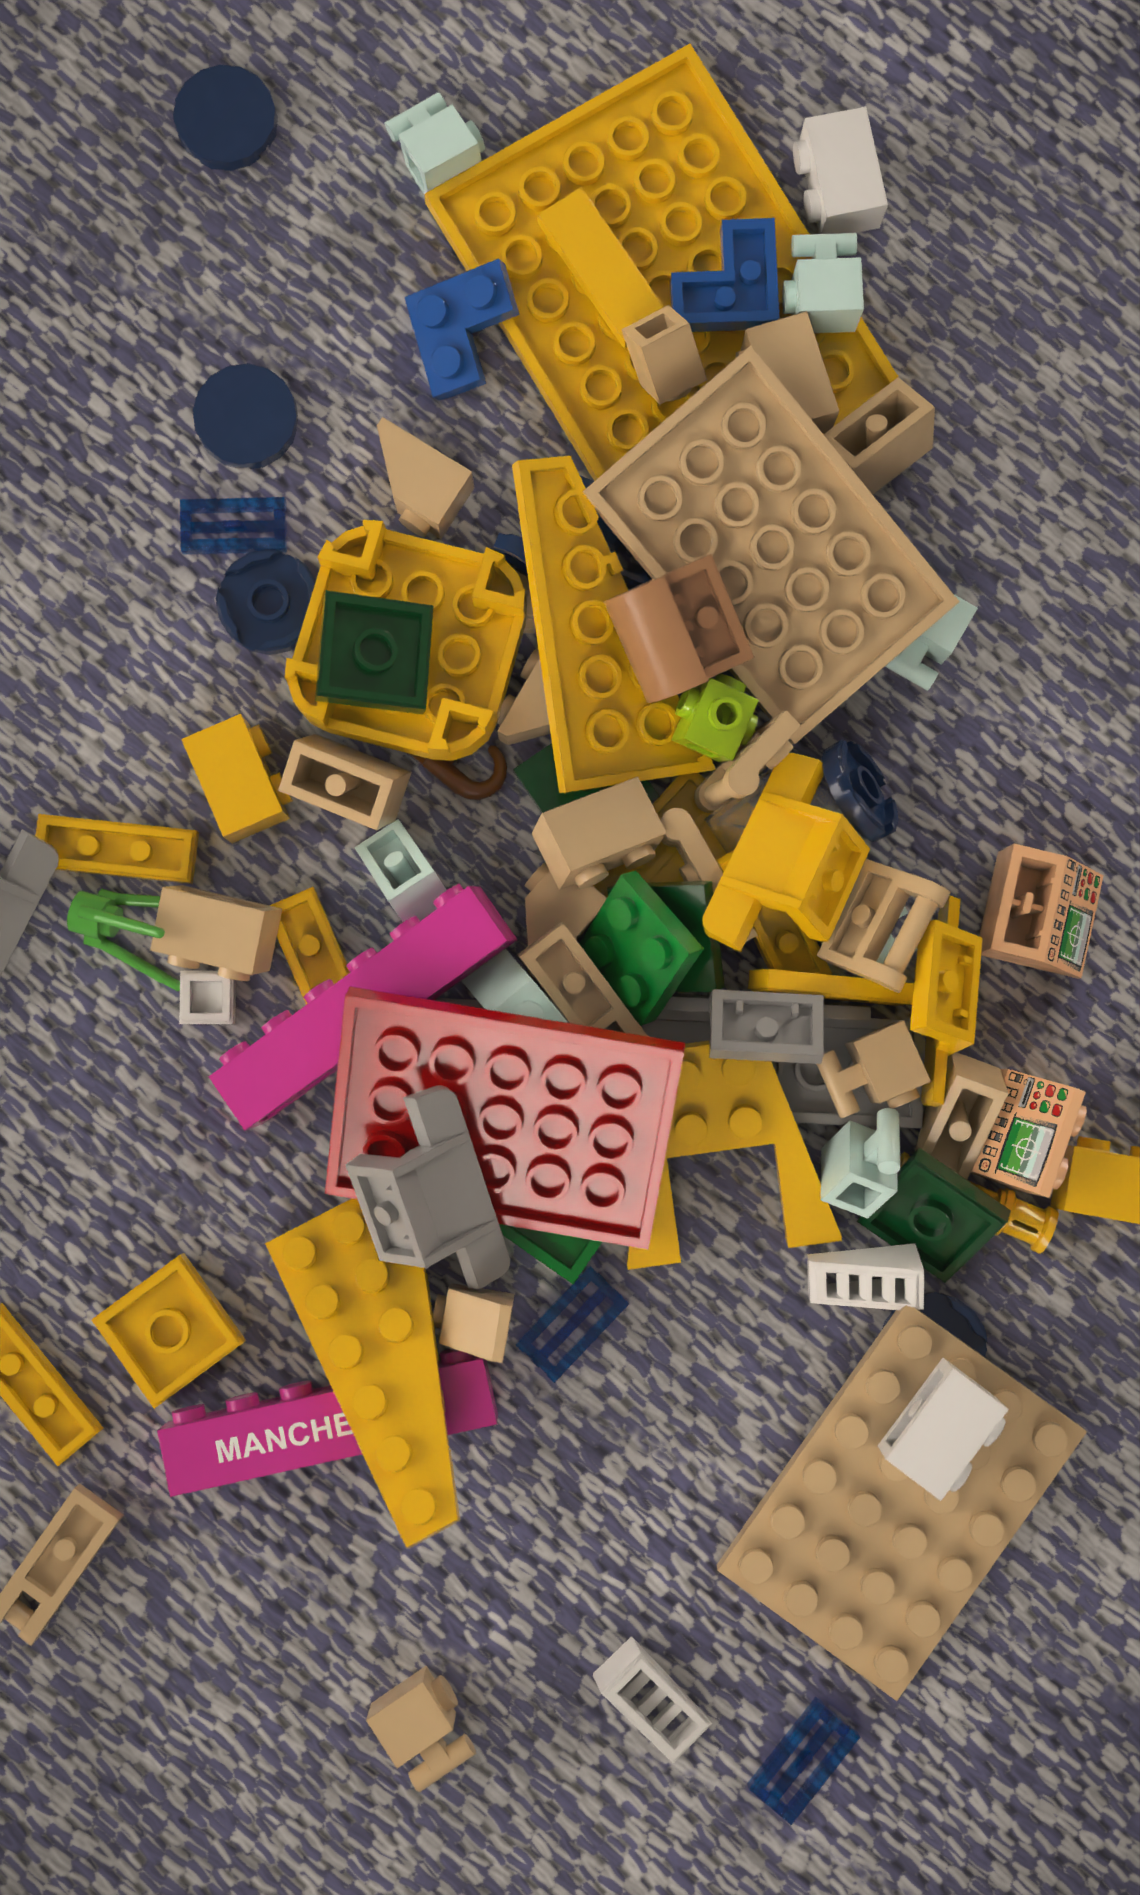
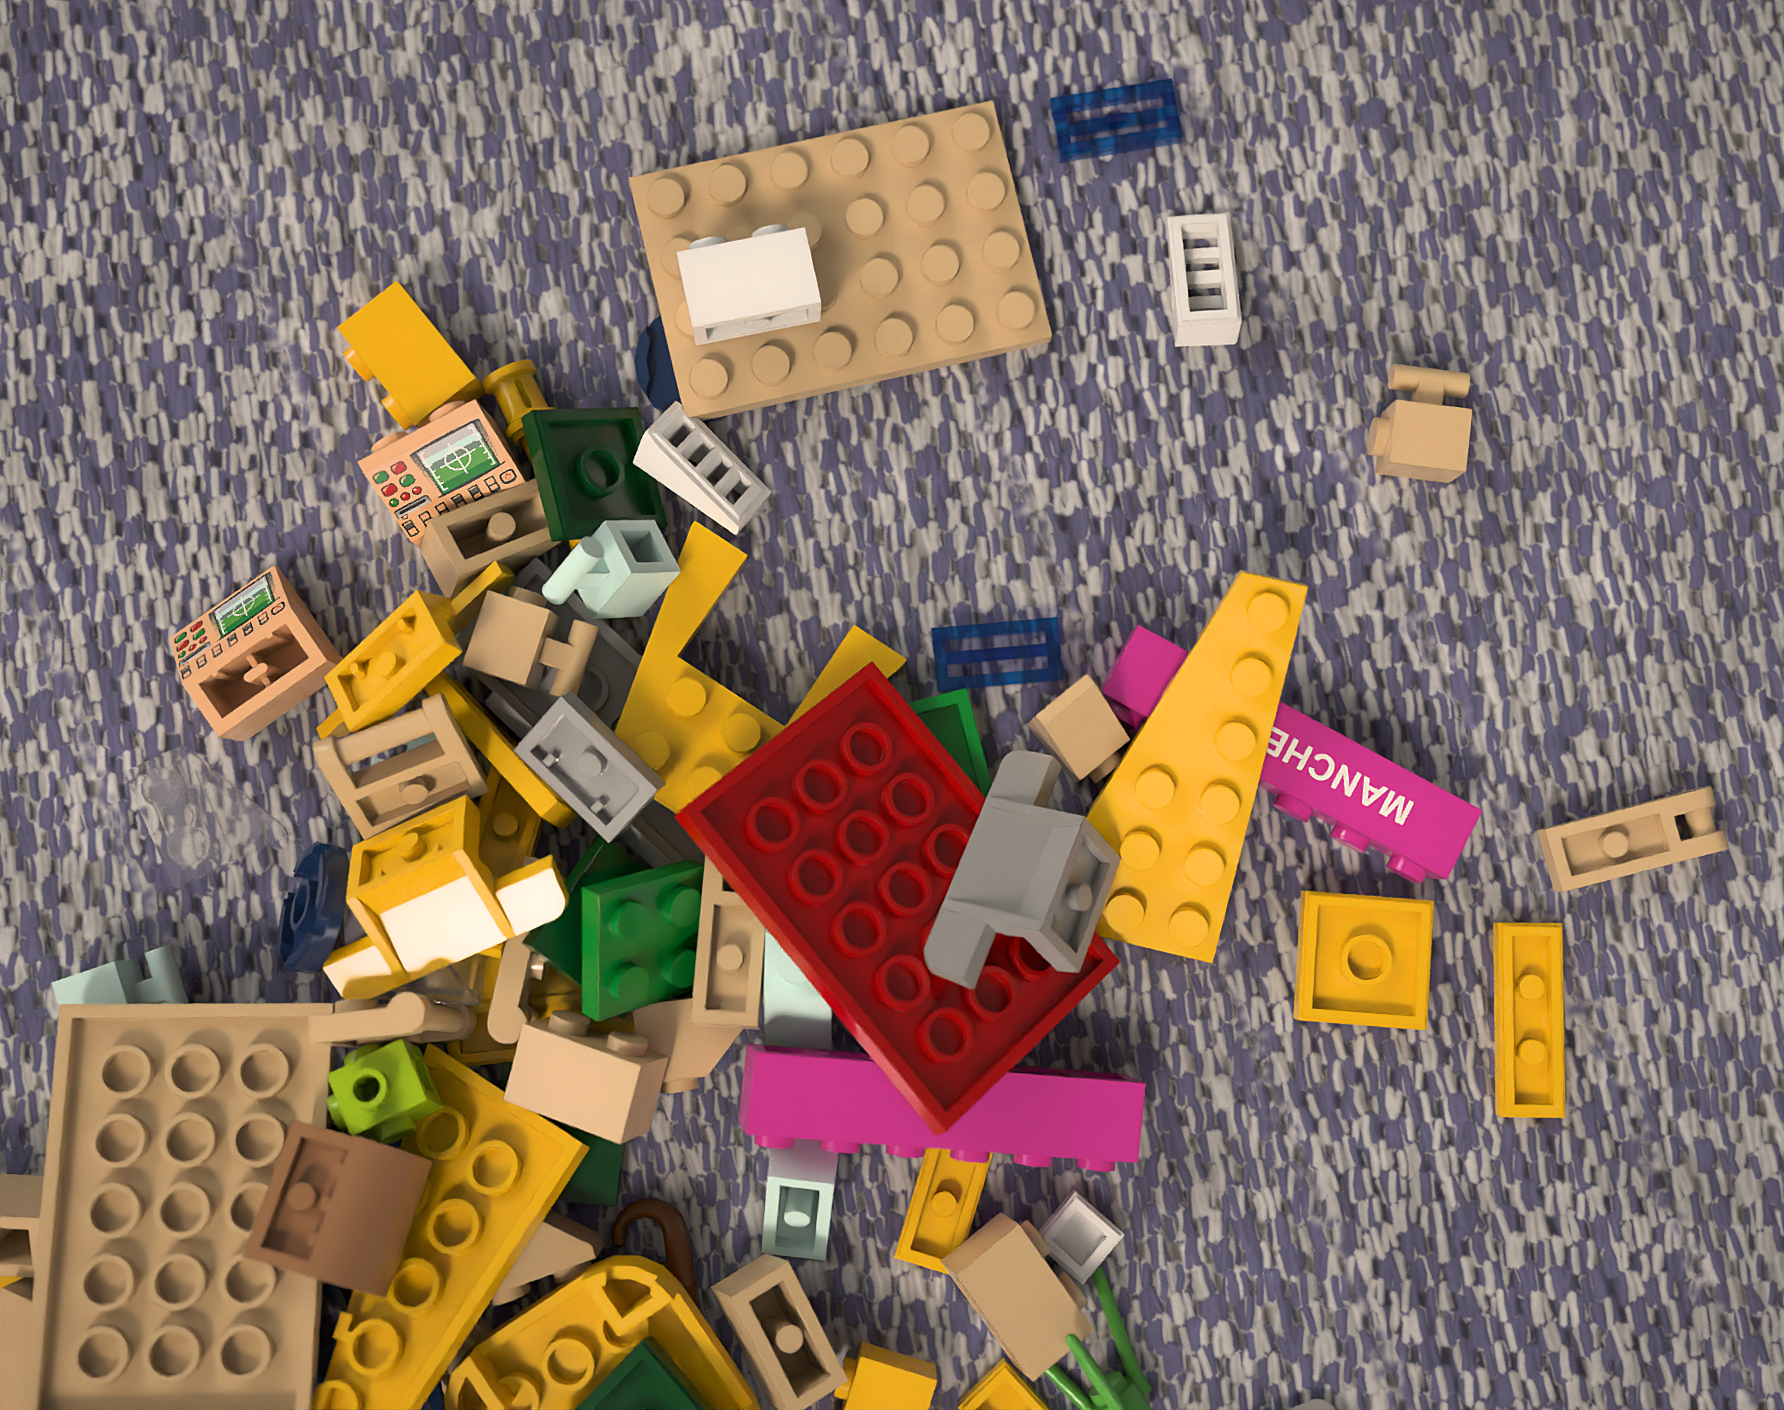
camera: 135 degrees left, 0 degrees up
none -> clear wing [123,745,293,888]

